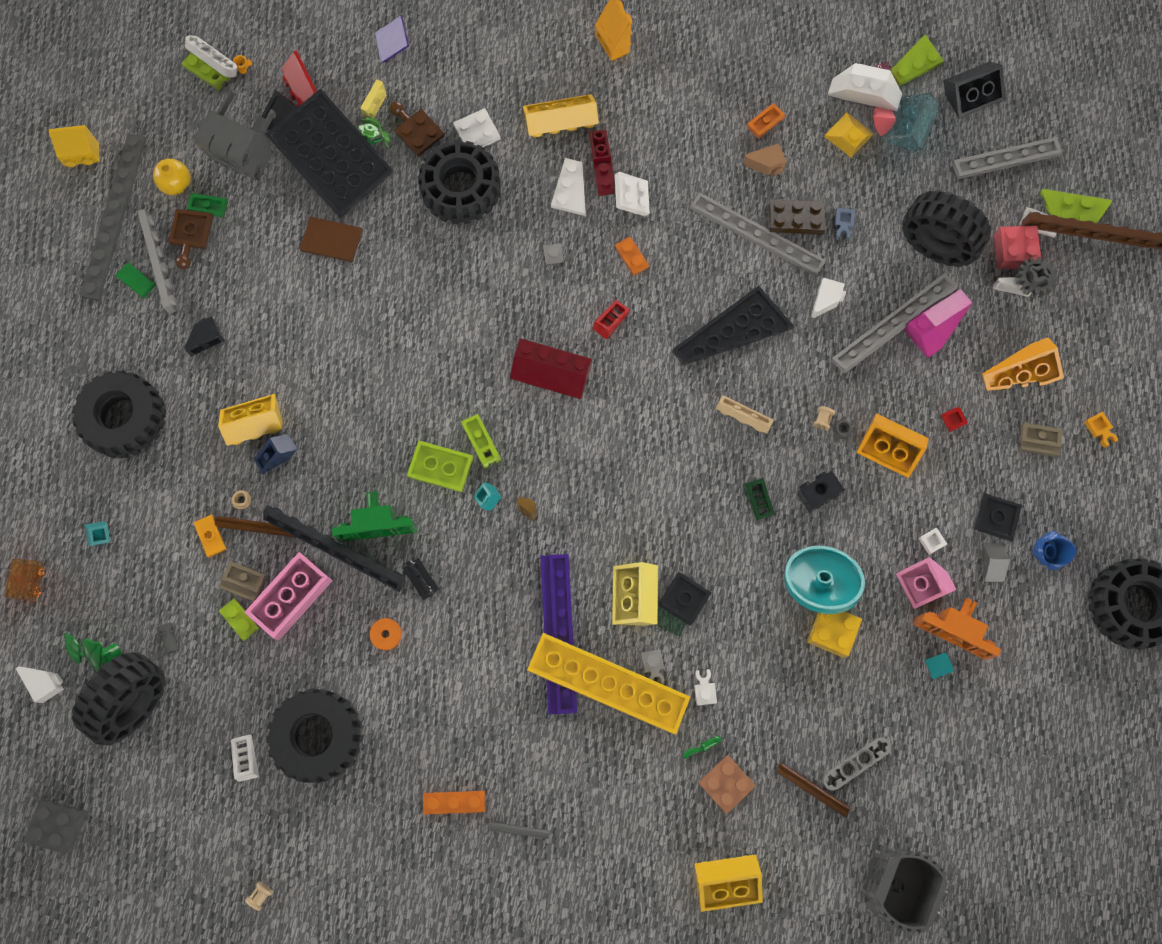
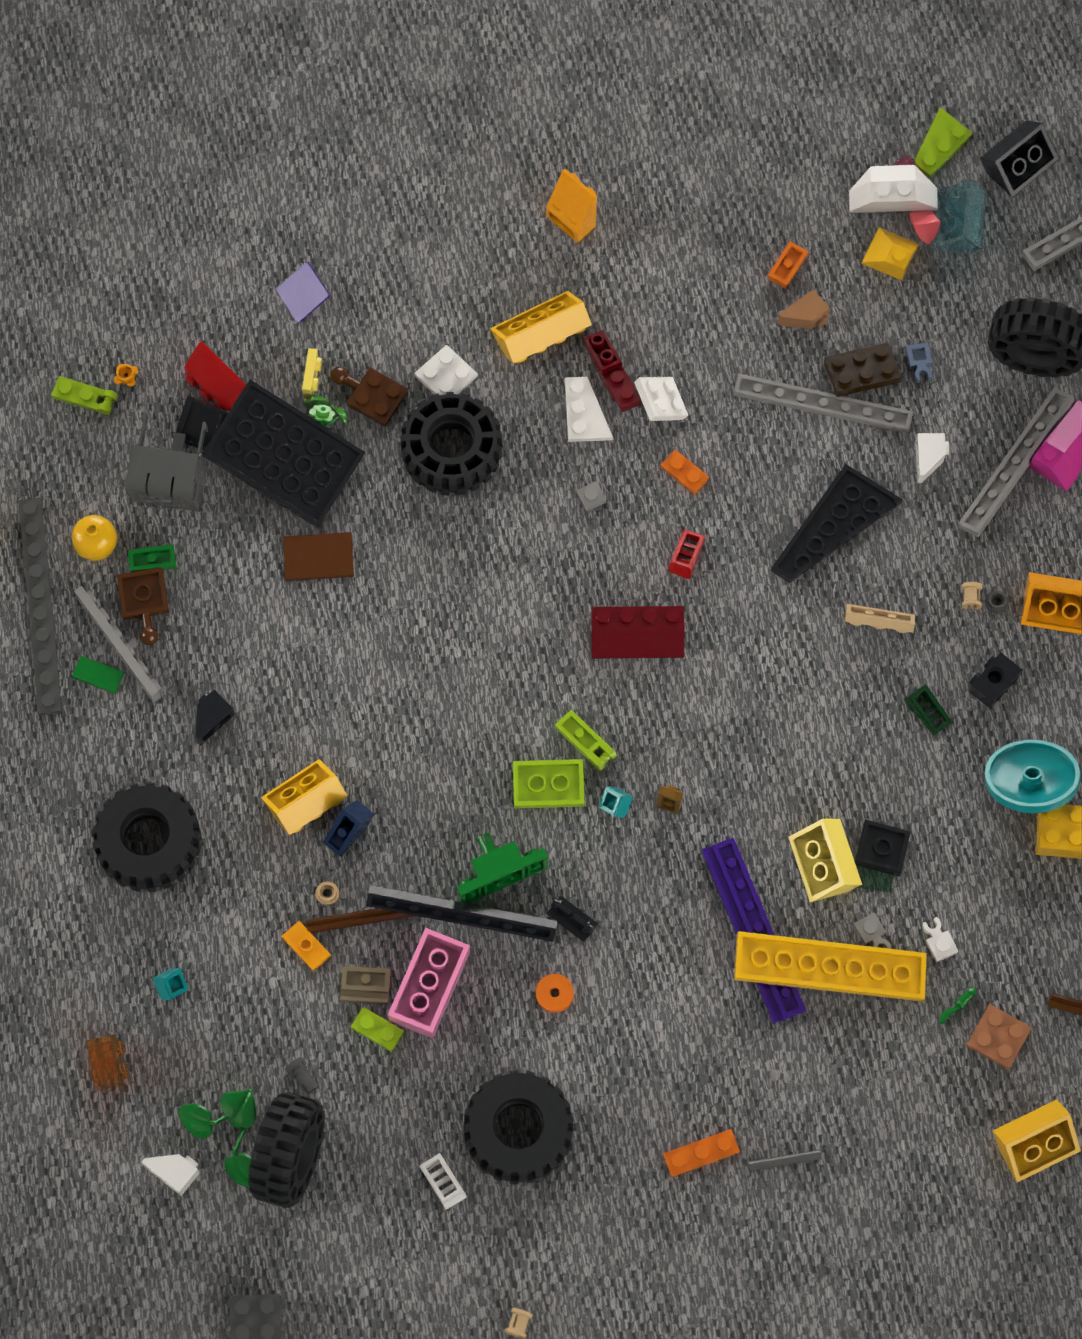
camera: 20 degrees left, 5 degrees down
white beam [185,35,237,77] -> none

